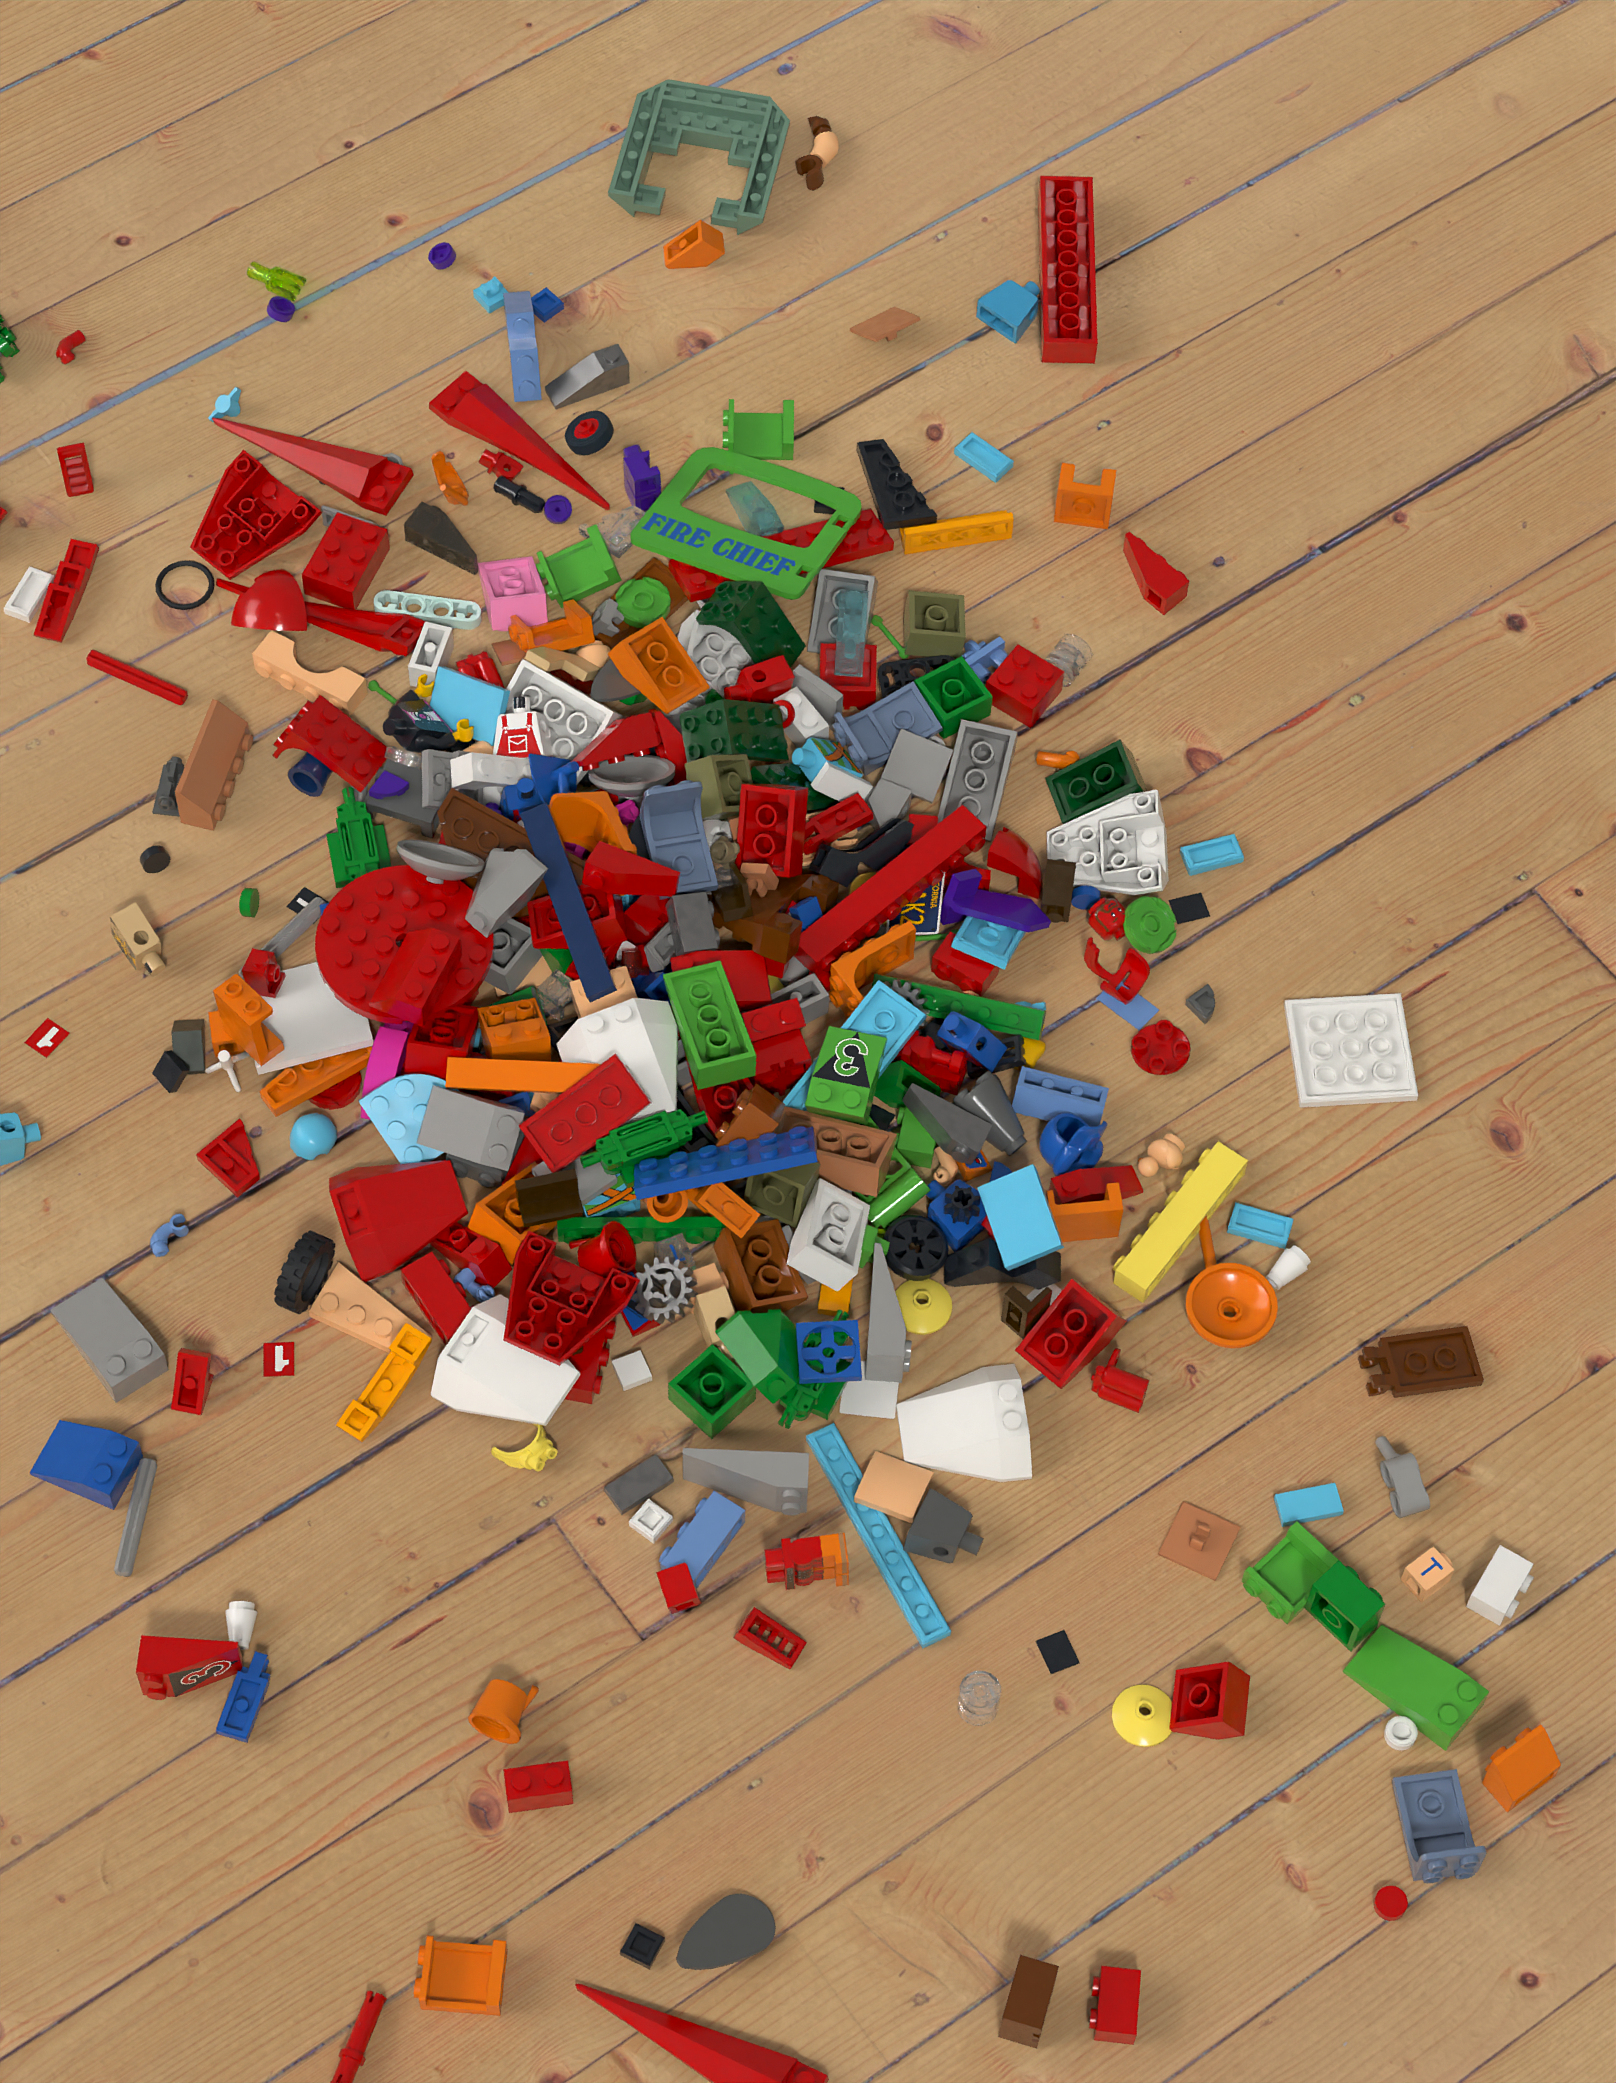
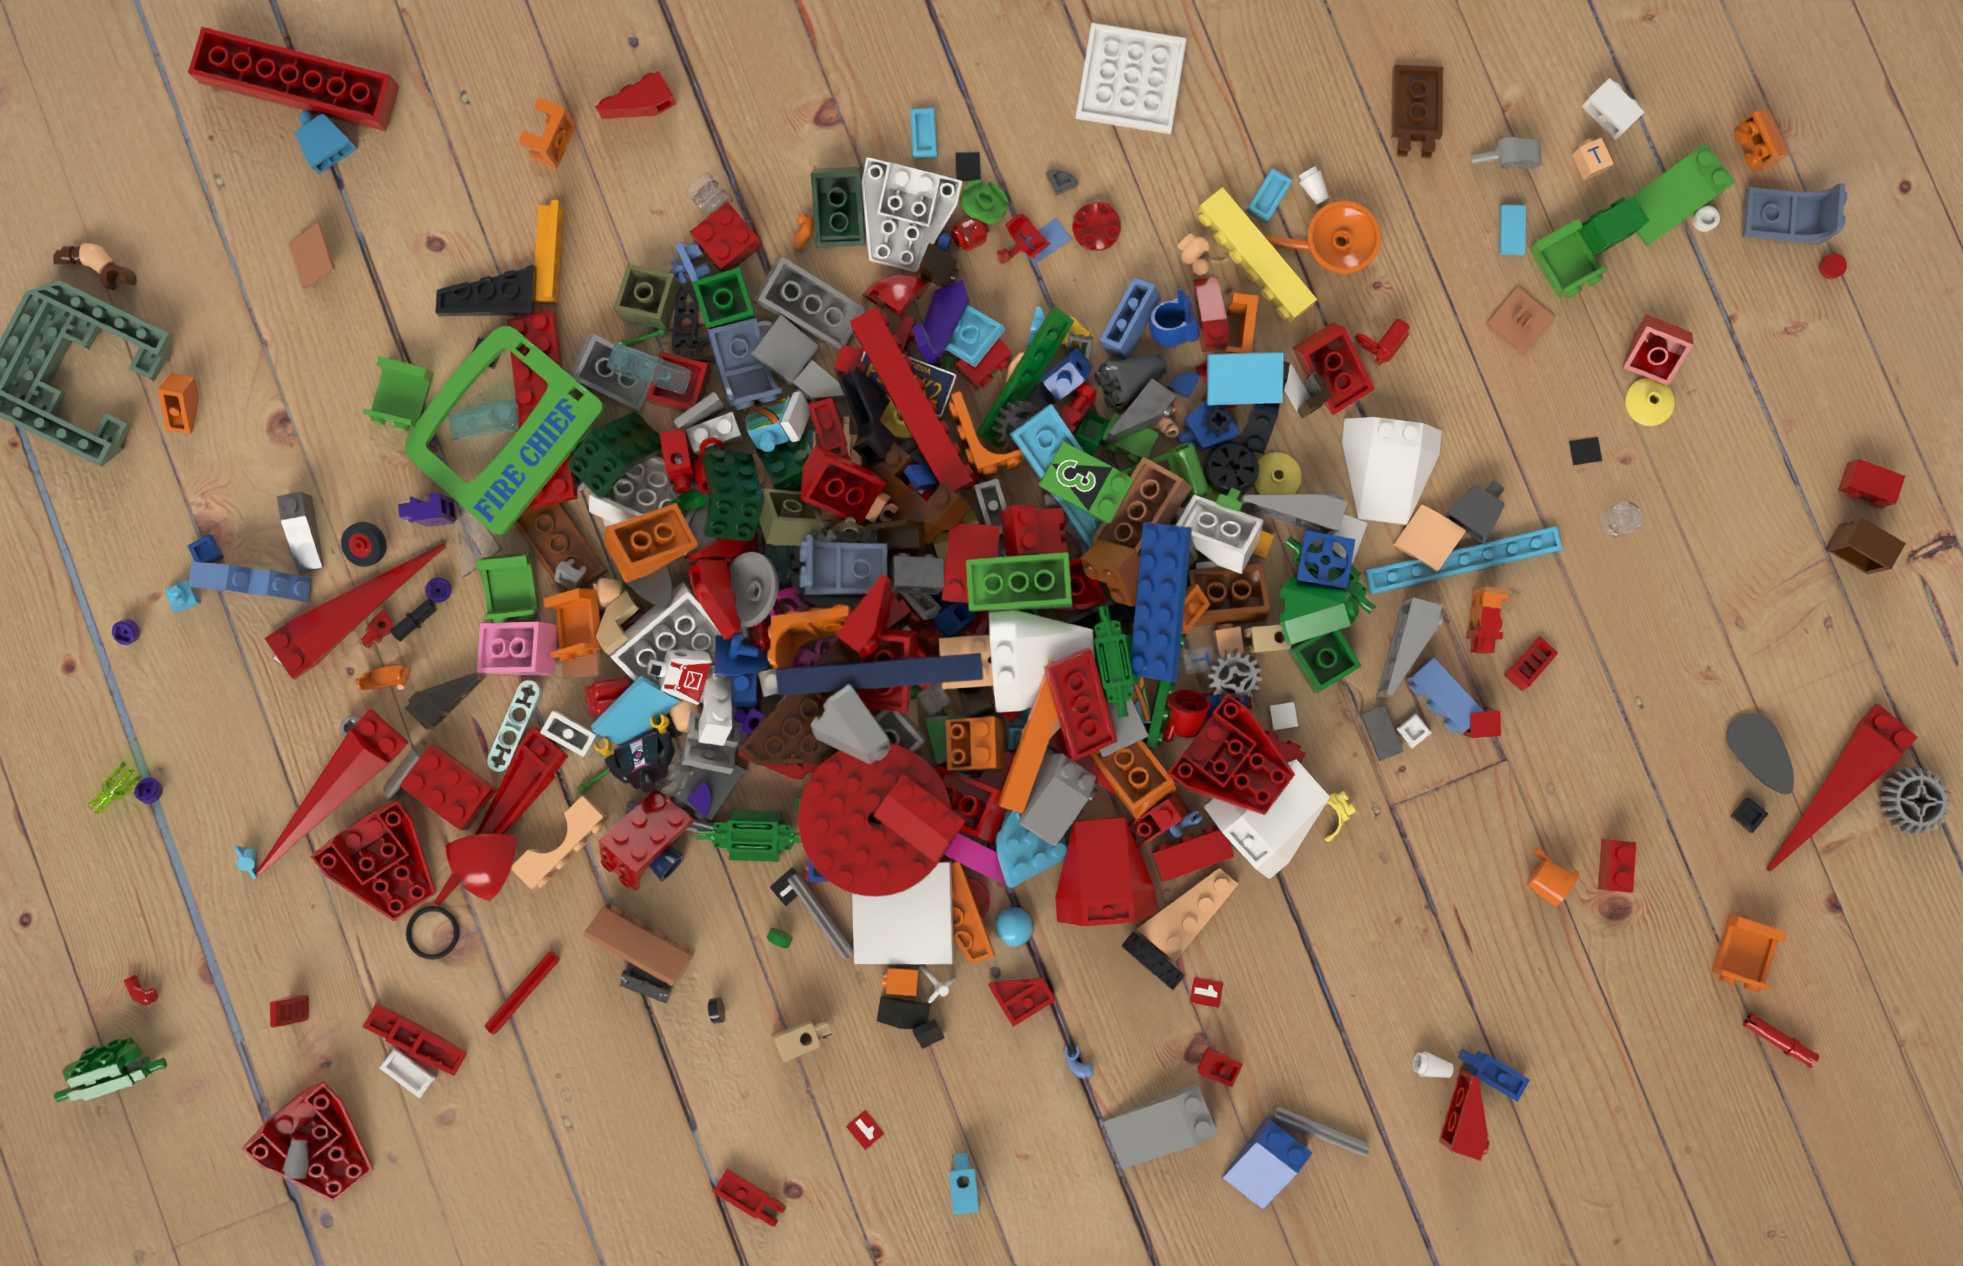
camera: 75 degrees left, 25 degrees up
orange panel [213,974,284,1066] -> none
red brick [242,948,286,998] -> none
light orange slope [336,1323,432,1442] -> none
light grey dish [396,840,484,884] -> none
dark brown panel [515,1169,583,1227] -> none
bright green tile [616,577,671,628] -> none
medium azure tile [954,432,1014,483] -> none

